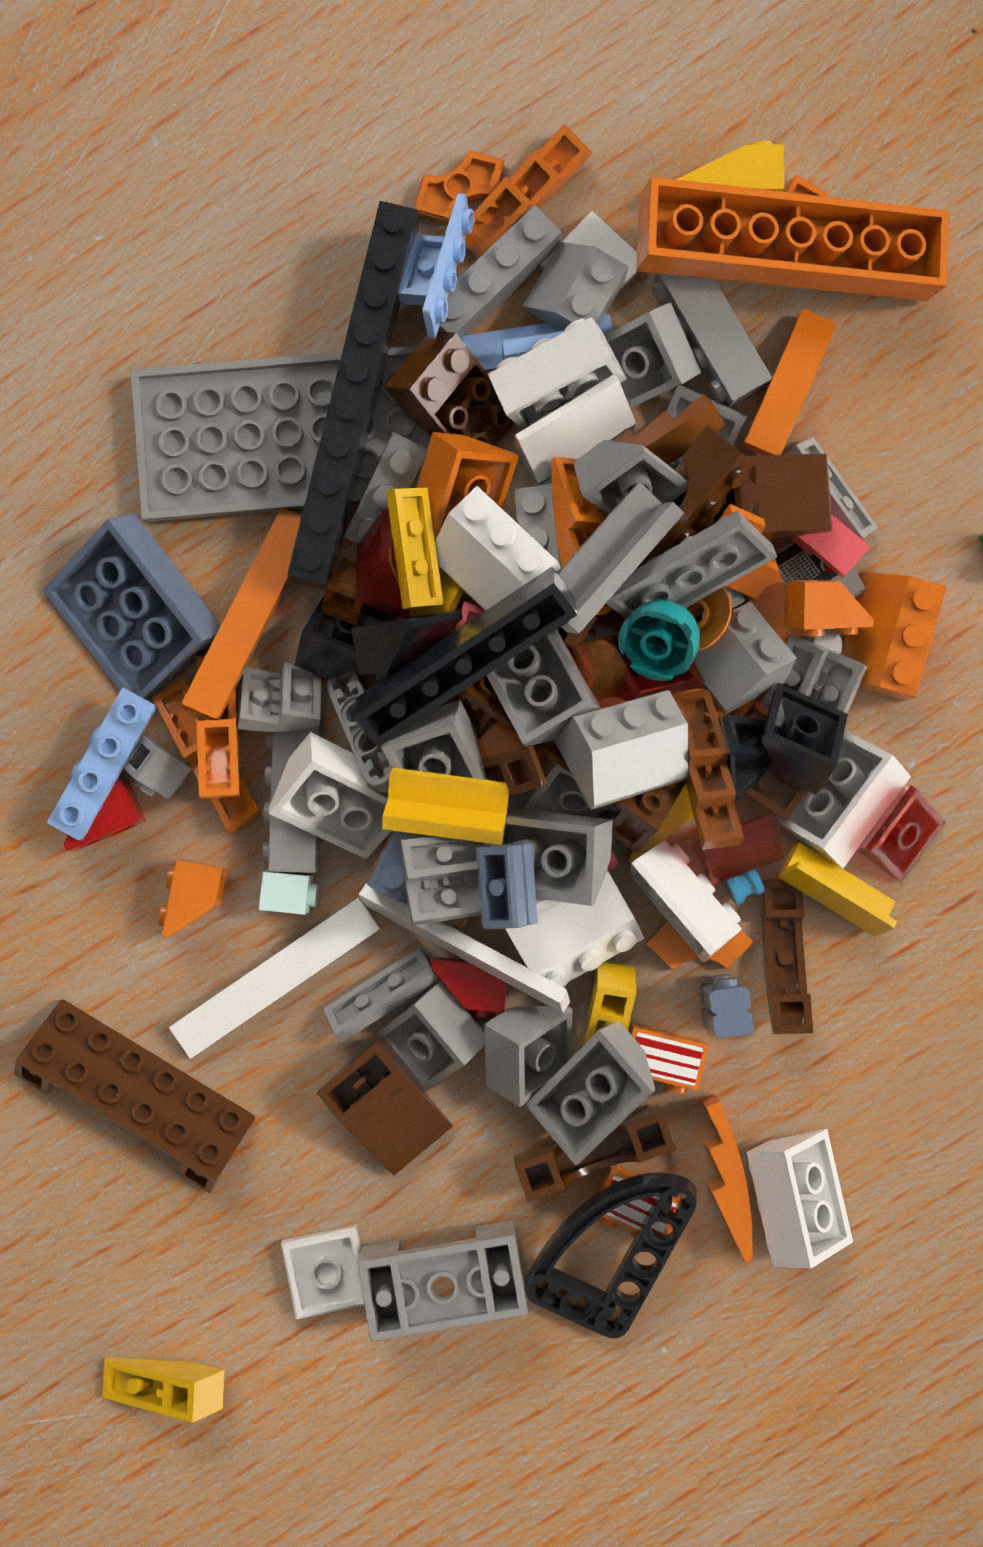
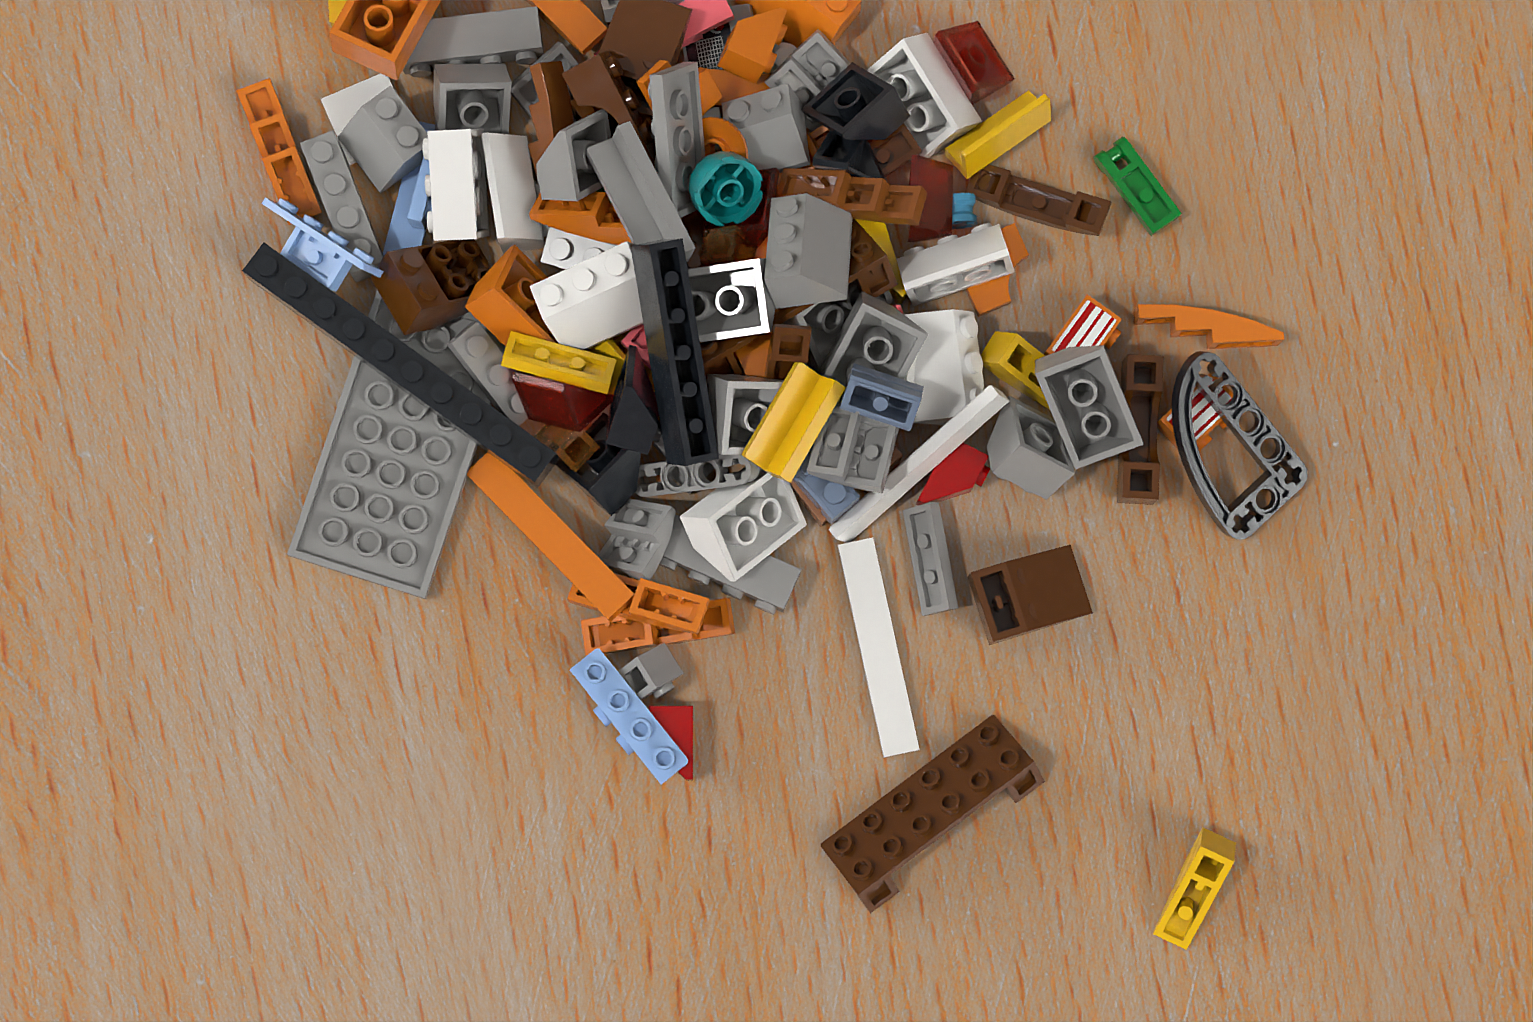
camera: 75 degrees left, 5 degrees down
sand blue slope [42,514,221,700] -> none
orange slope [158,859,228,937] -> none
light aqua brick [259,871,318,915] -> none
white tile [281,1224,364,1320] -> none
light grey plate [357,1220,528,1342] -> none
light grey slope [376,980,485,1092] -> none
orange tile [414,150,505,226] -> none
sand blue brick [699,974,754,1038] -> none
white slope [747,1129,853,1268] -> none
none -> green plate [1093,136,1182,236]

